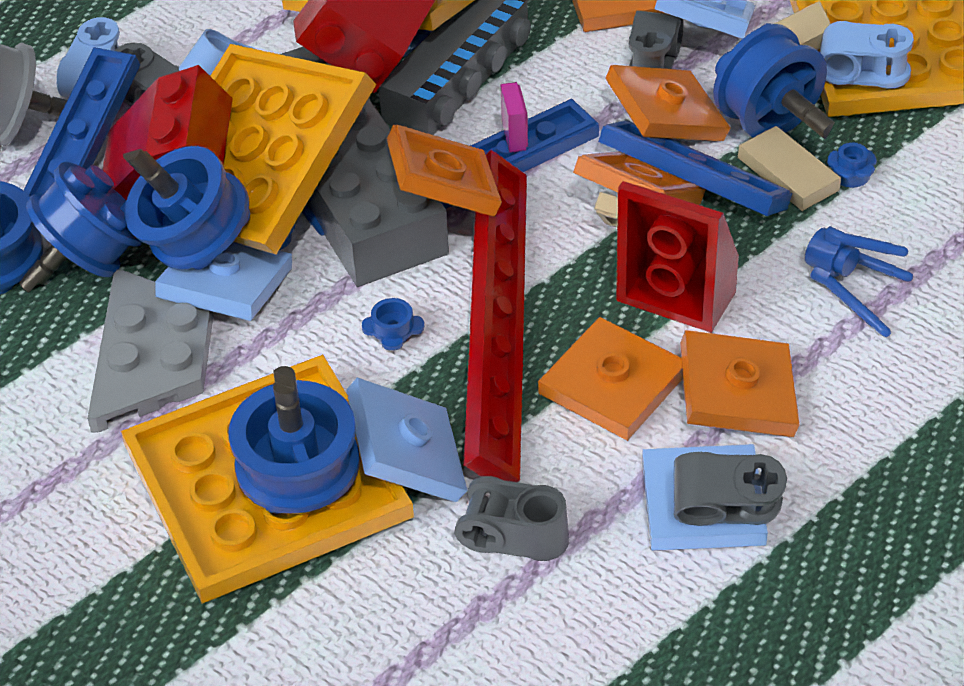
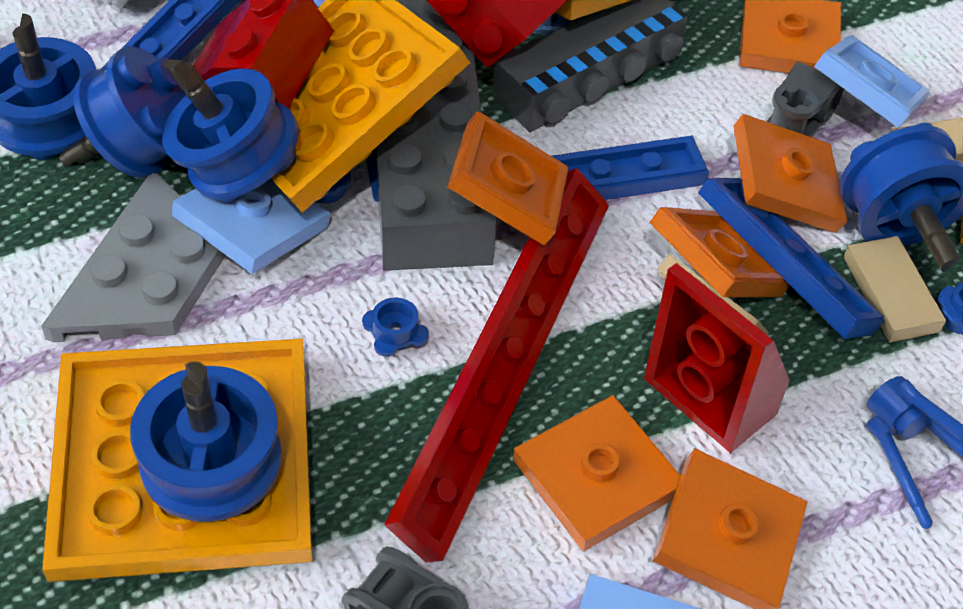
camera: 15 degrees right, 5 degrees up
light blue plate [346,377,468,502] -> none
dark pink tile [500,82,528,152] -> none

